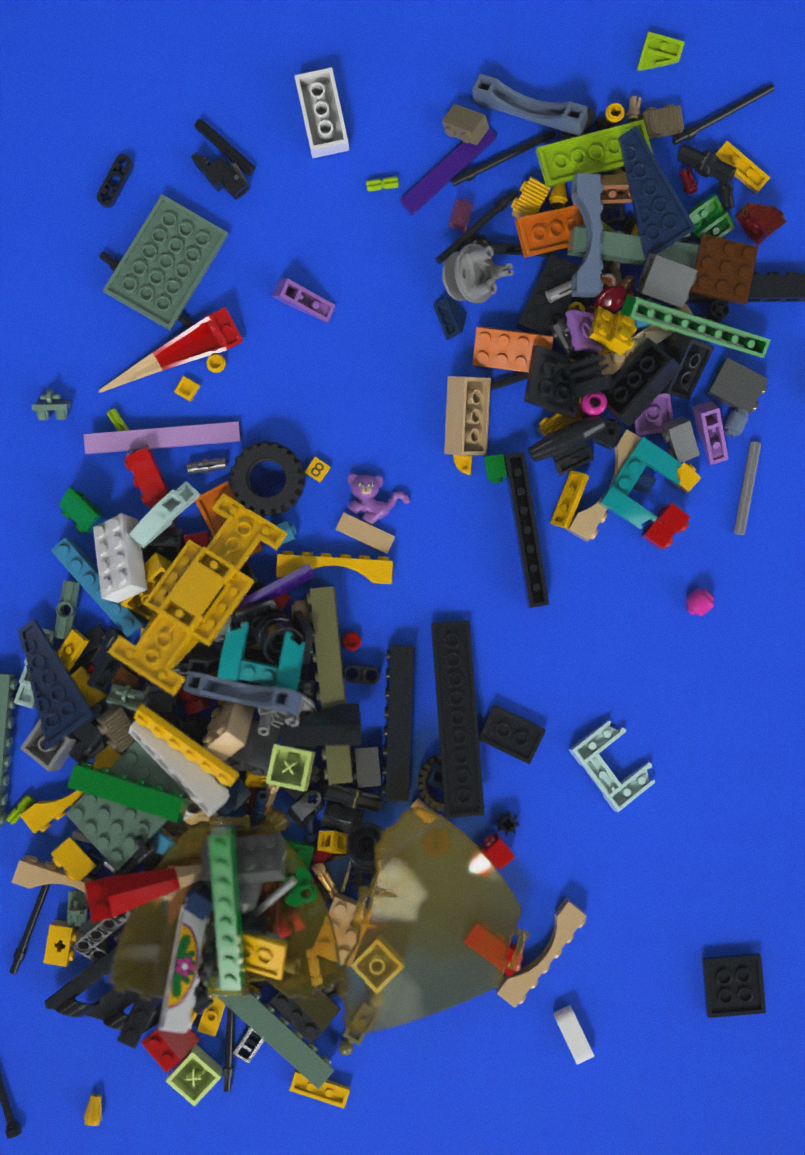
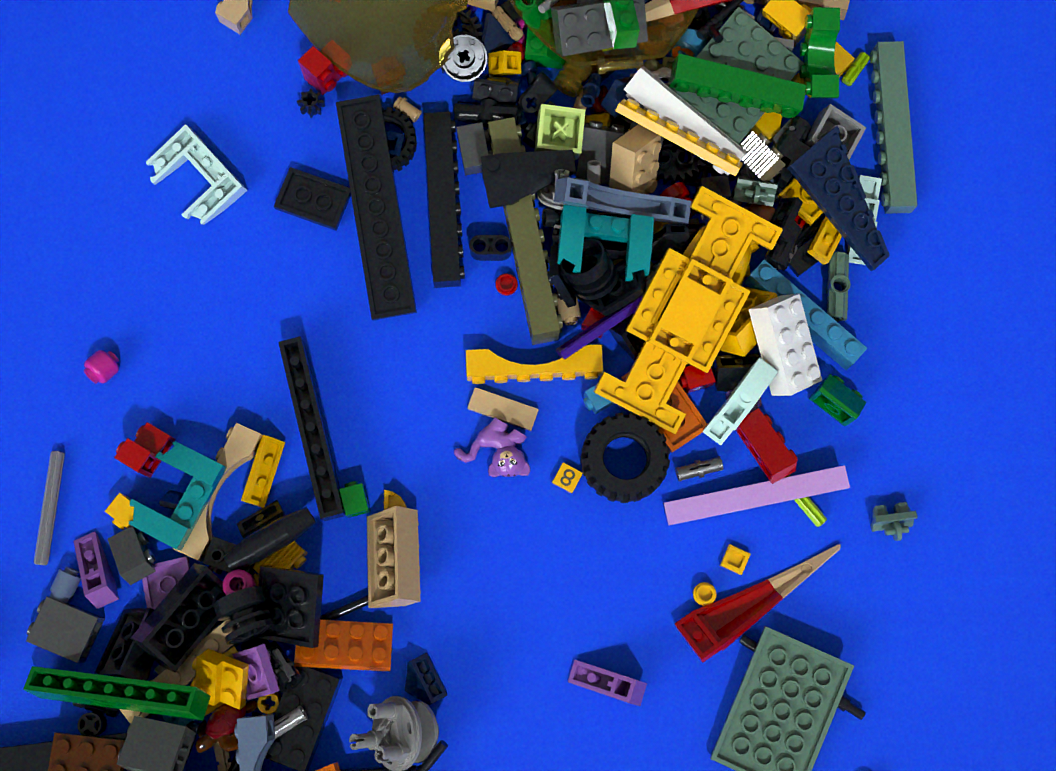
camera: 170 degrees right, 10 degrees down
none -> green brick [799,7,840,98]

